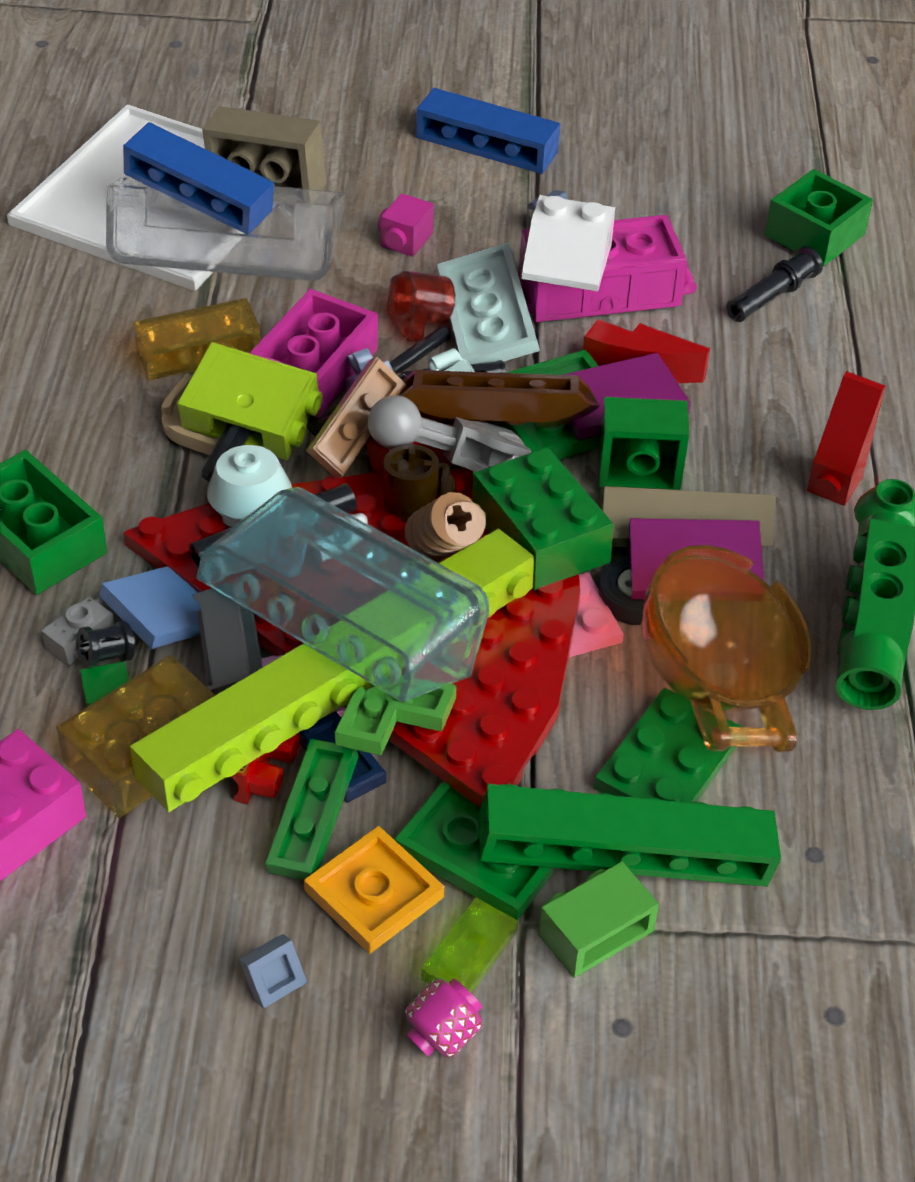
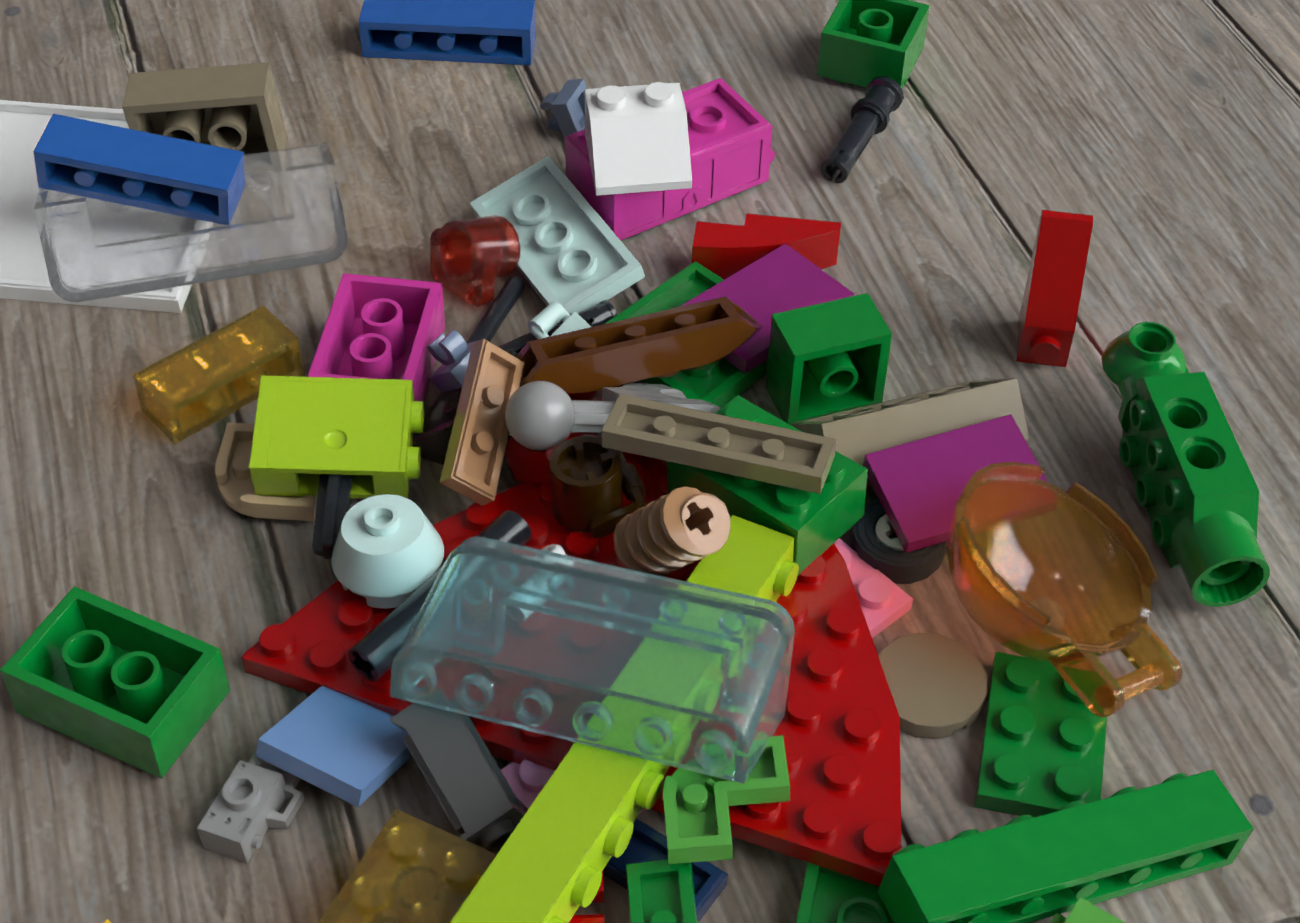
camera: 20 degrees left, 0 degrees up
black bush [77,621,135,668] -> none
green tile [80,661,134,714] -> none
dark pink brick [378,193,434,257] -> none
none -> dark tan plate [601,394,836,494]
none -> dark tan tile [878,633,987,739]

